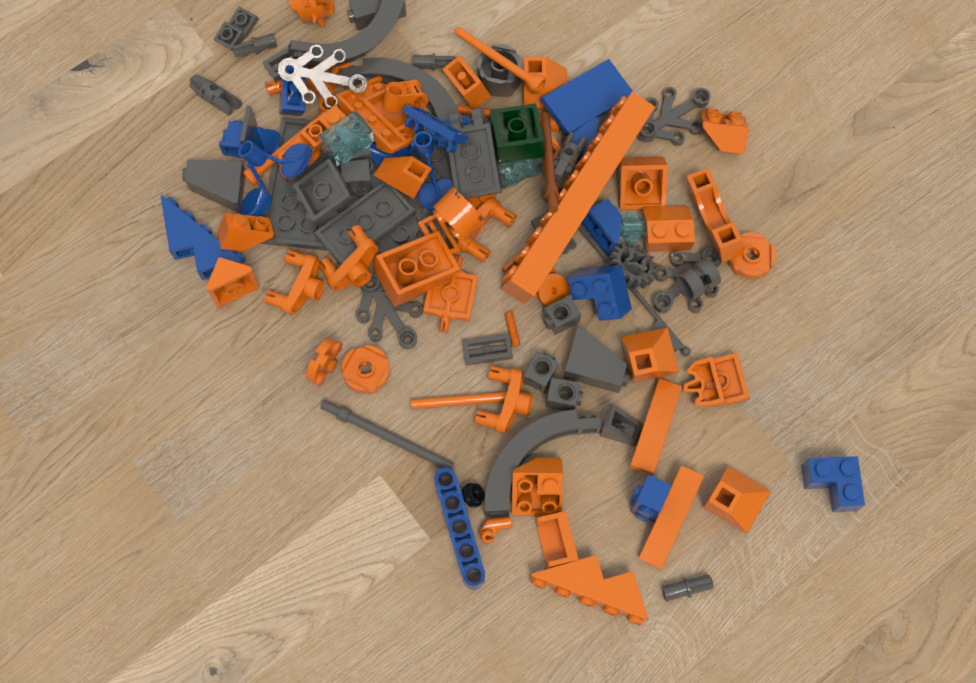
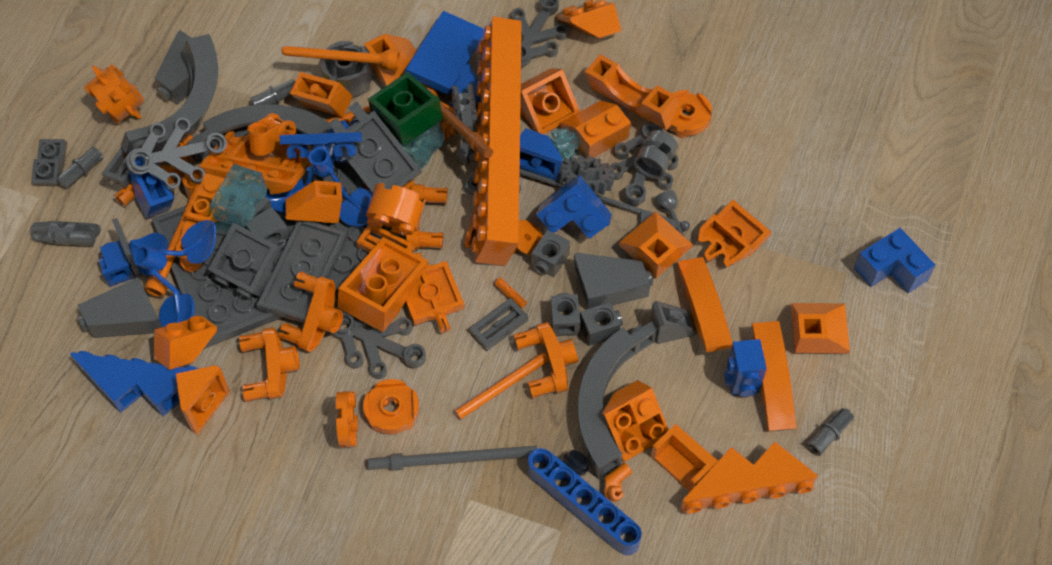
camera: 30 degrees left, 10 degrees down
none -> dark grey hinge [656,190,689,241]

